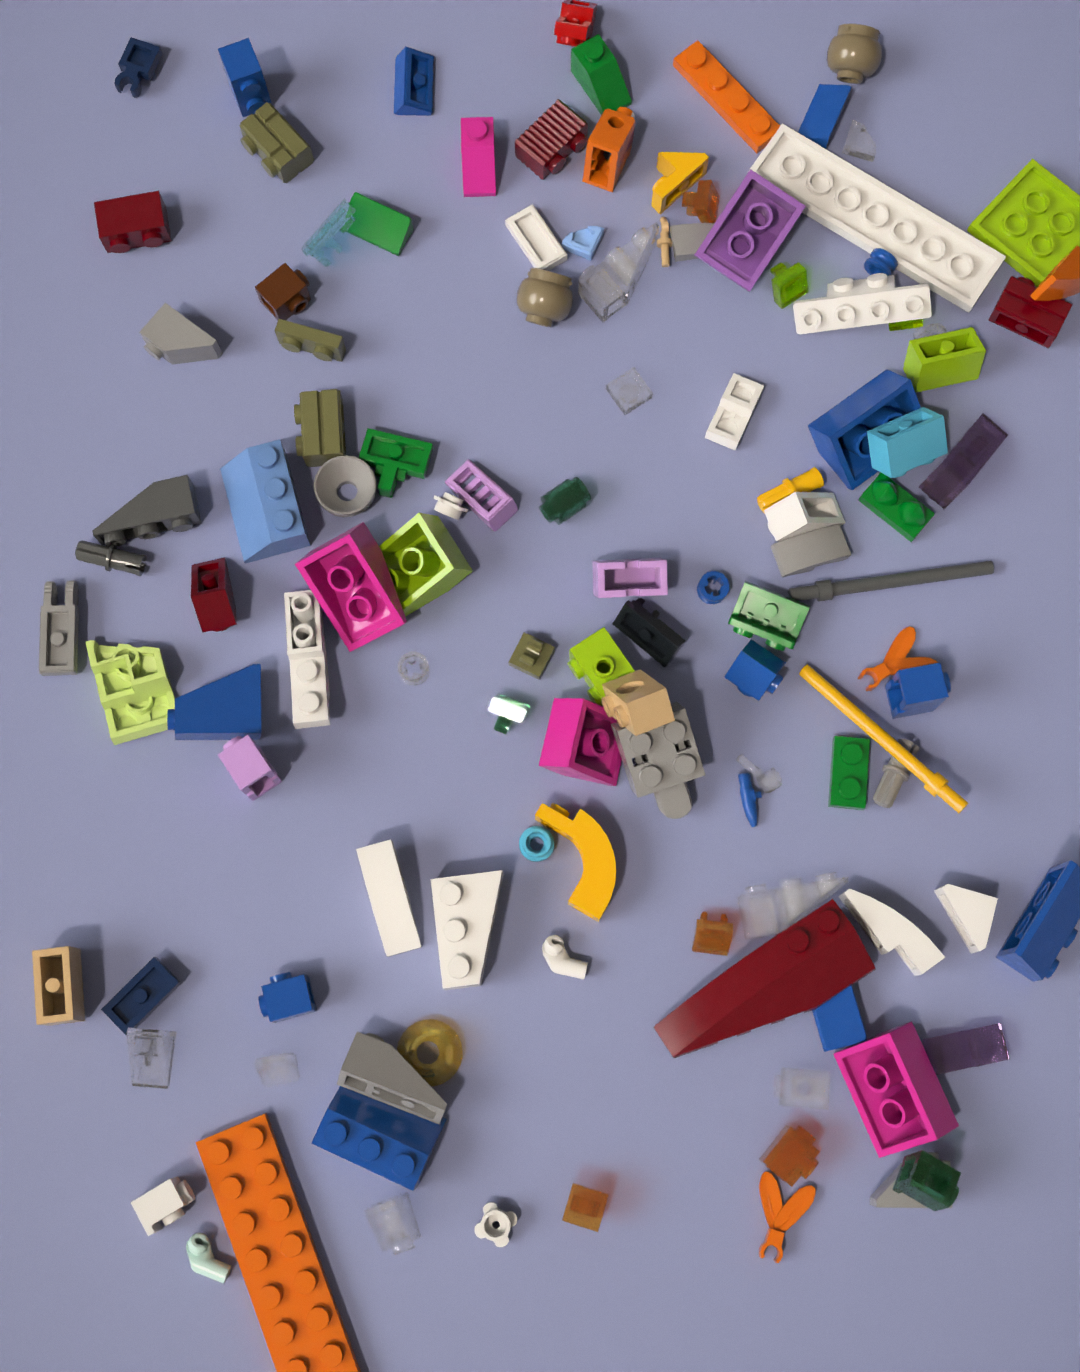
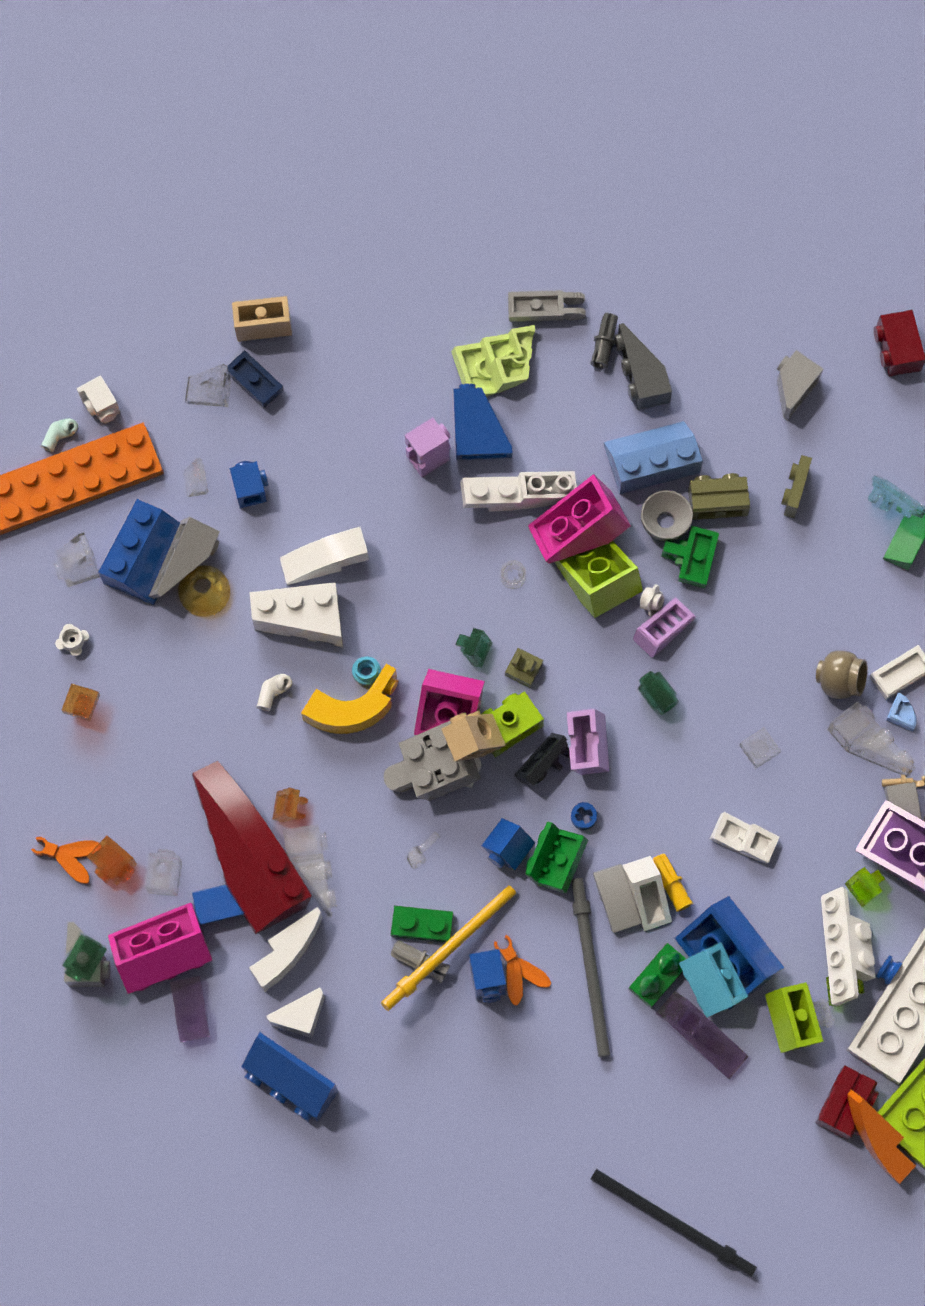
camera: 90 degrees right, 5 degrees down
dark red slope [191,557,237,633] -> none
reddish brown brick [255,263,311,320] -> none
blue helmet [738,773,762,827] -> none

